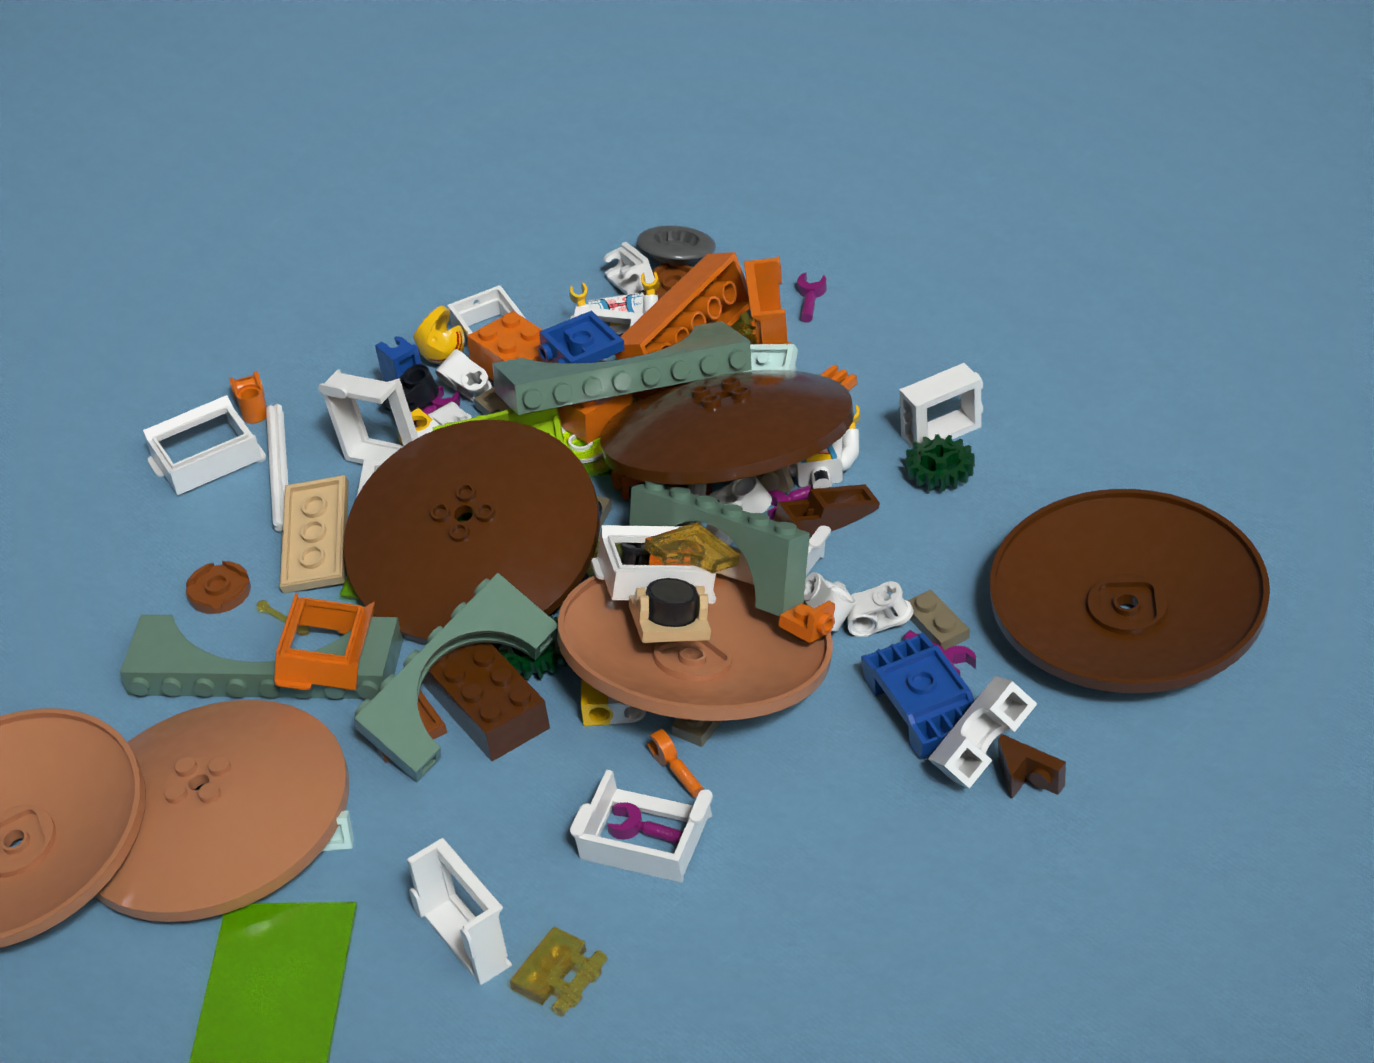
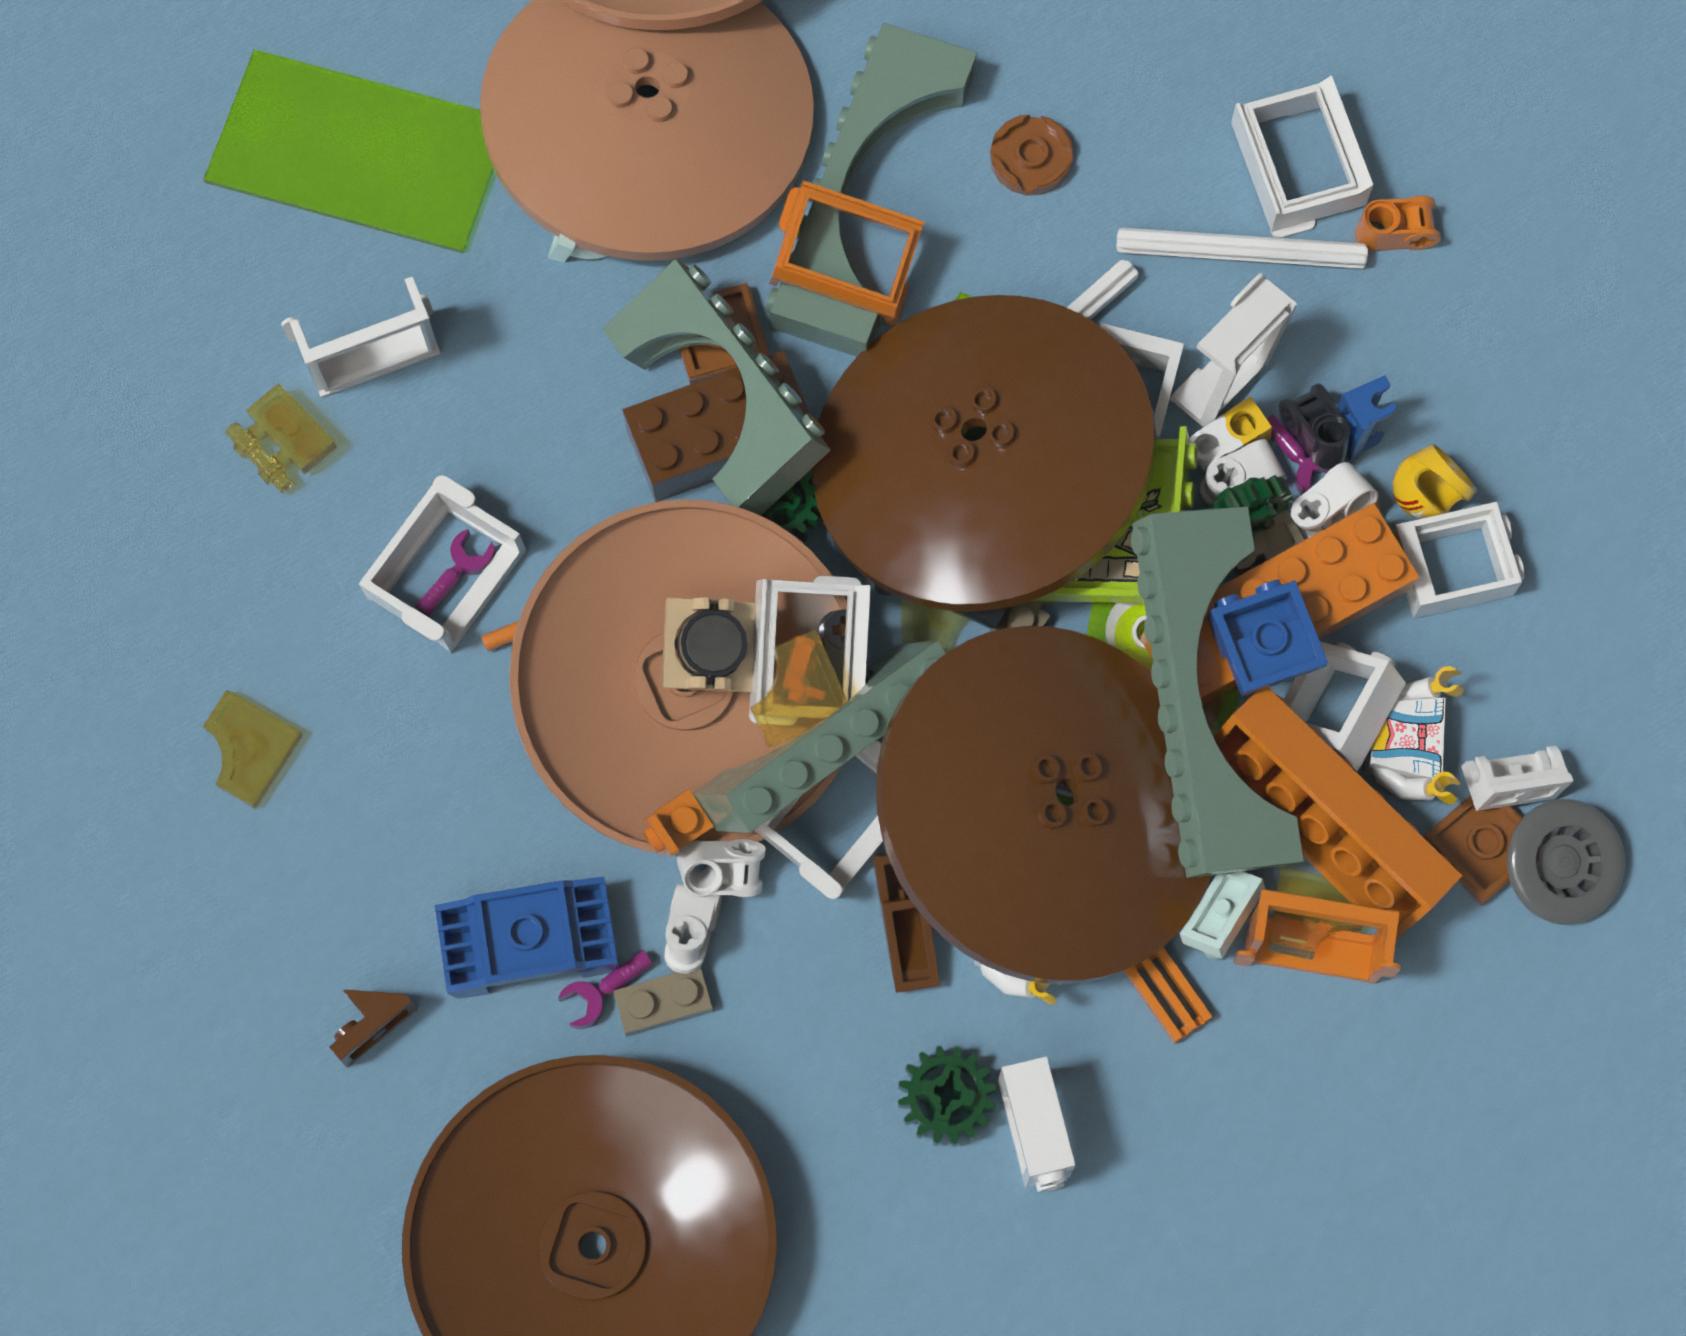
camera: 100 degrees right, 30 degrees up
clear yellow hinge [256,600,310,636] -> none
tan tile [280,475,349,593] -> none
magenta piece [797,272,827,323] -> none
white arch [928,676,1037,789] -> none
none -> clear yellow tile [203,690,303,809]
none -> dark green gear [1206,475,1294,536]

